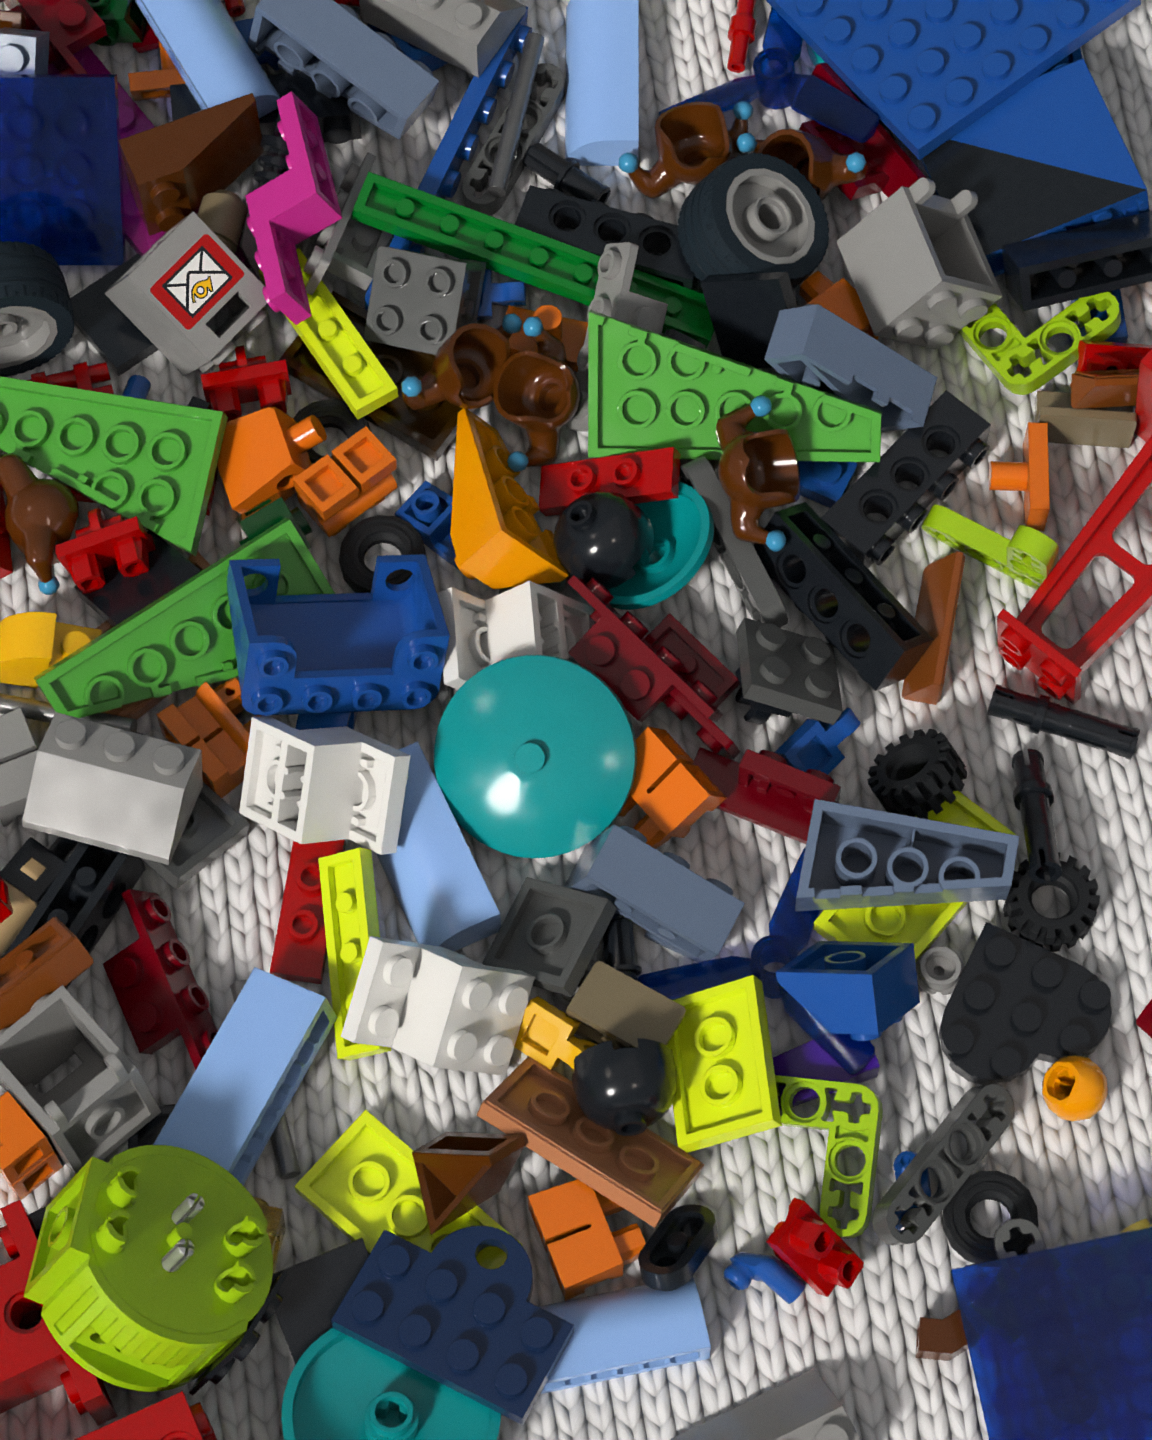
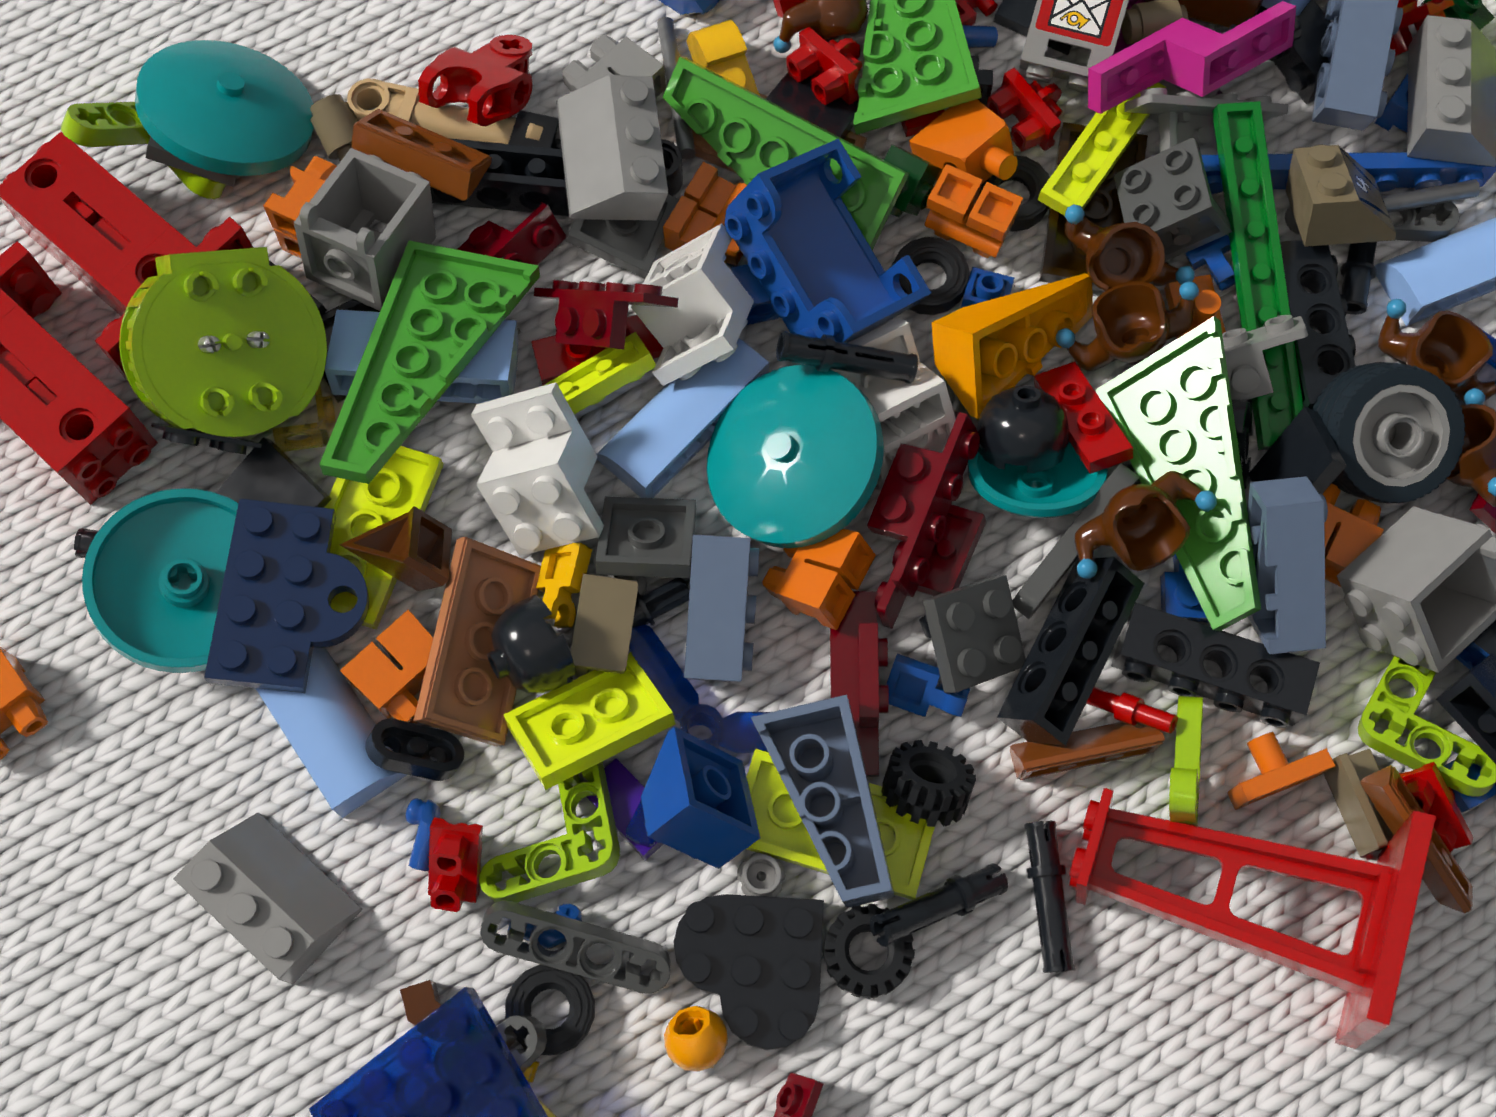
camera: 65 degrees right, 5 degrees up
none -> bright green wing [319,240,540,484]
none -> dark red bracket [534,280,679,349]
none -> black pin [776,331,918,384]
none -> red bar [1086,687,1178,734]
none -> dark tan slope [1285,145,1396,247]

